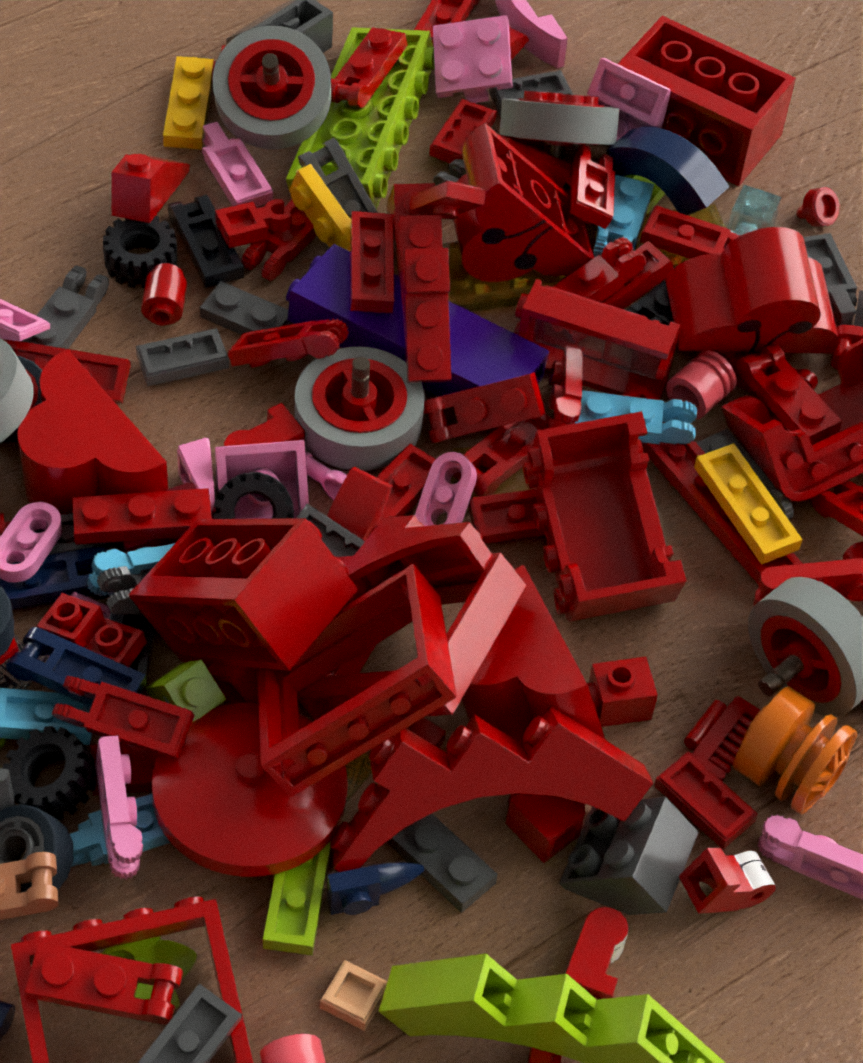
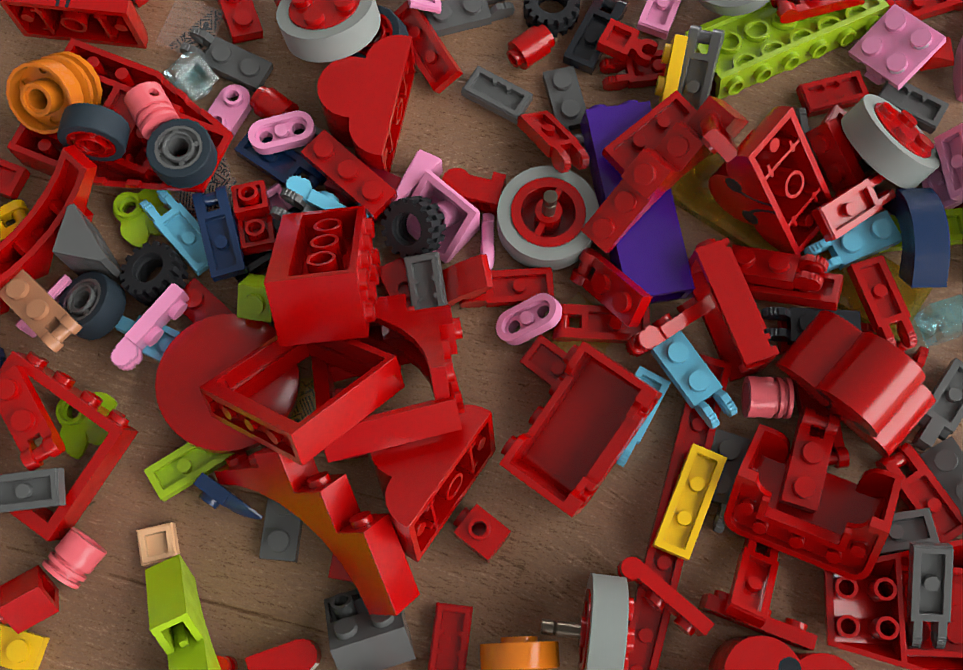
camera: 55 degrees right, 20 degrees up
red hinge [52,676,195,761] -> none
red piece [684,696,761,782] -> none

